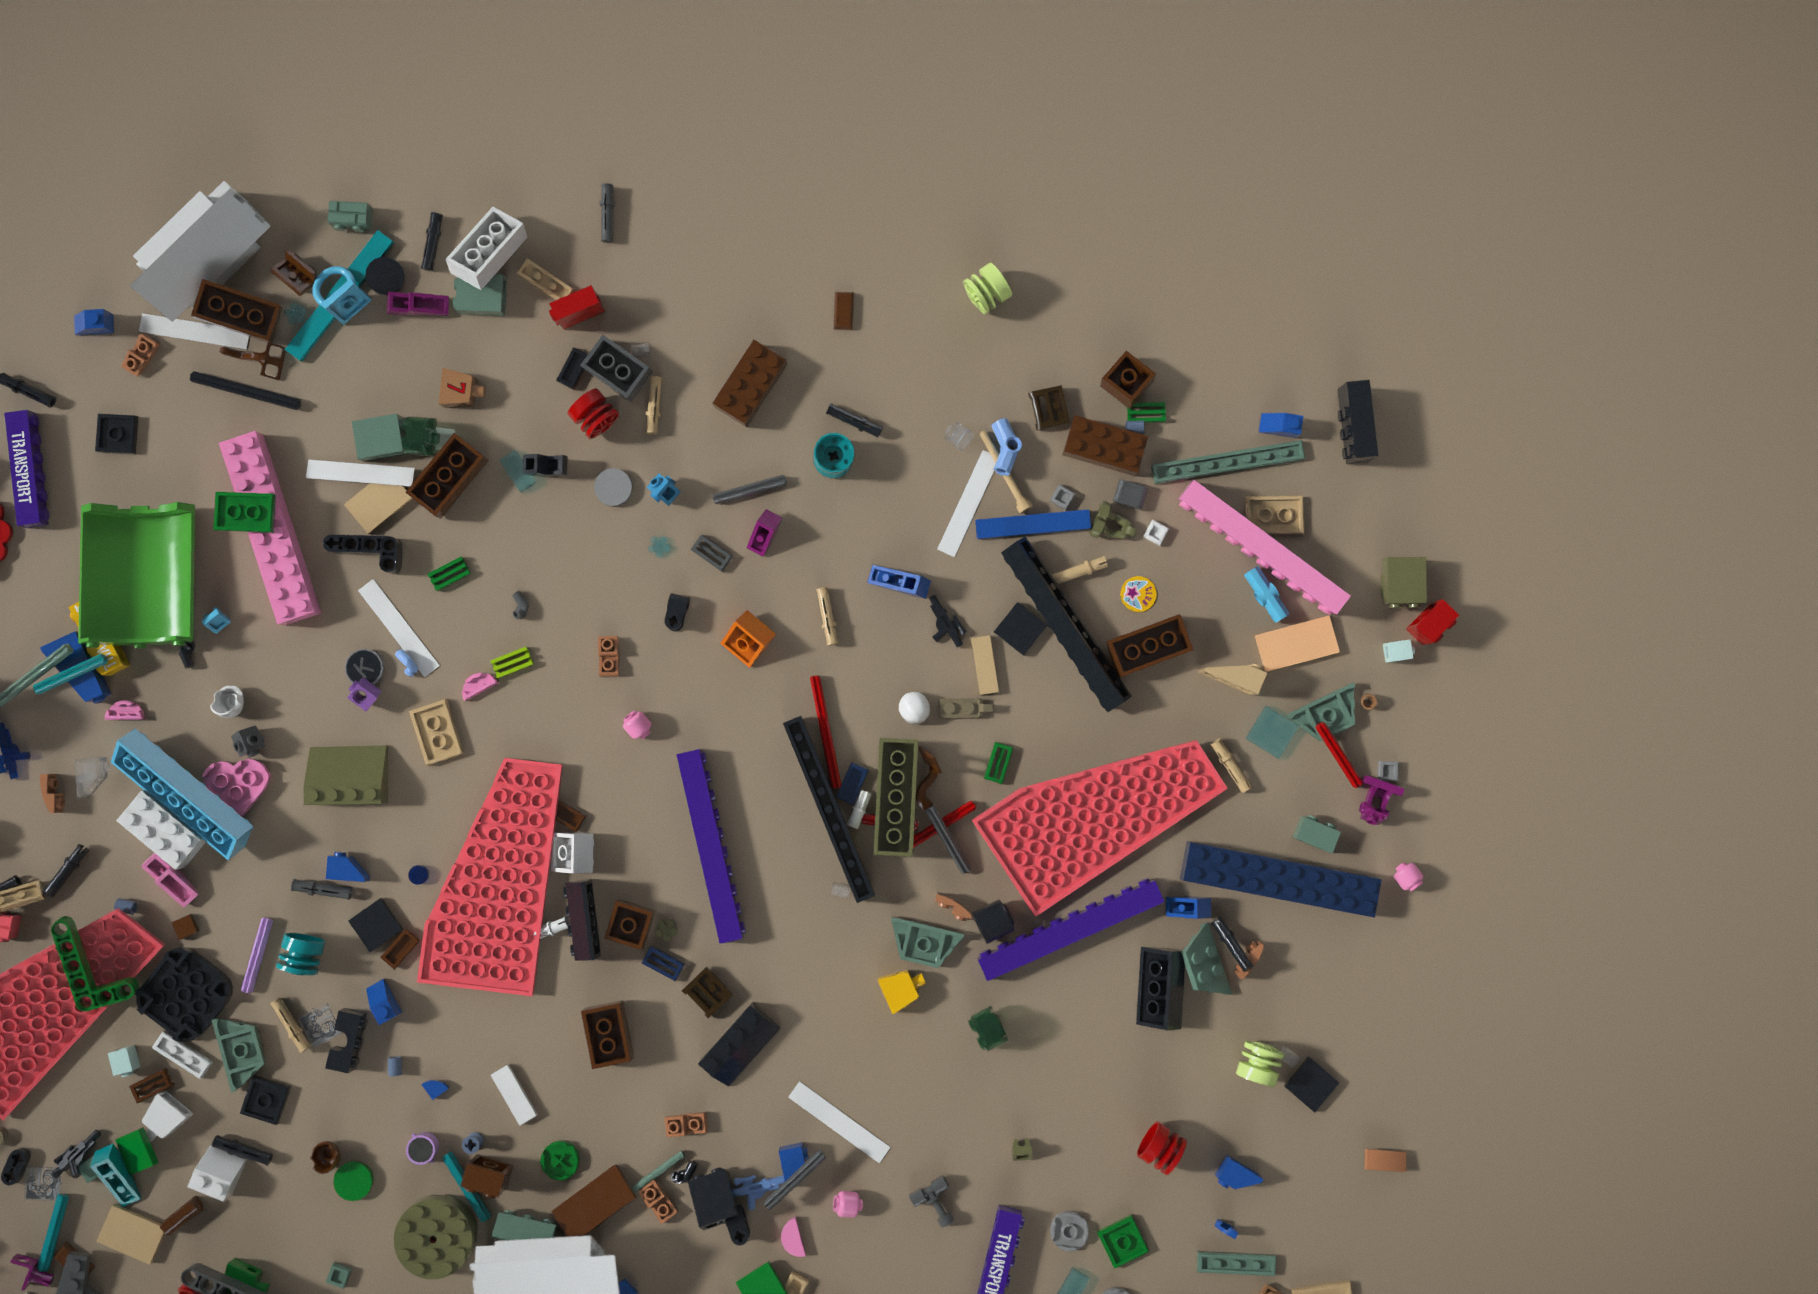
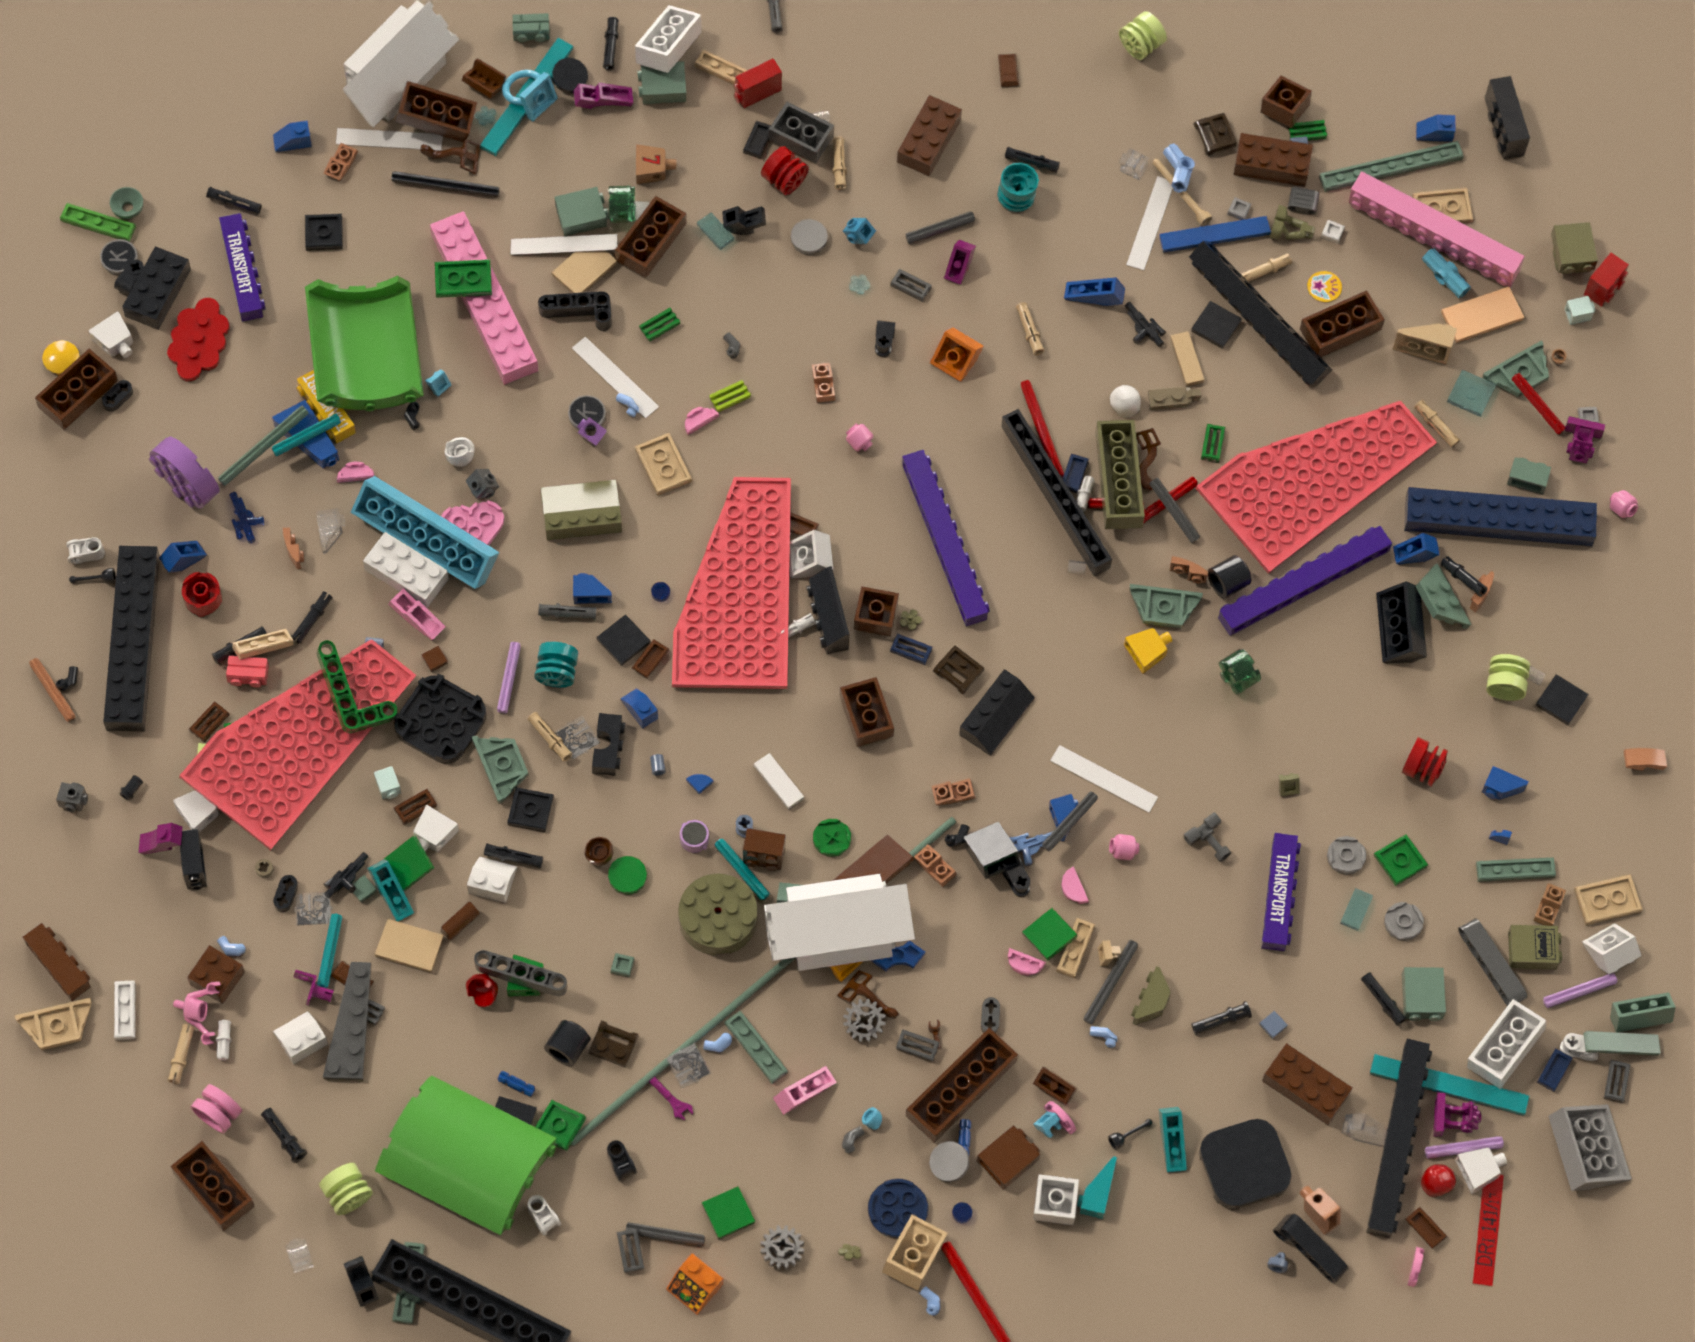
camera: 10 degrees left, 20 degrees down
white tile [152,1030,213,1079] -> none

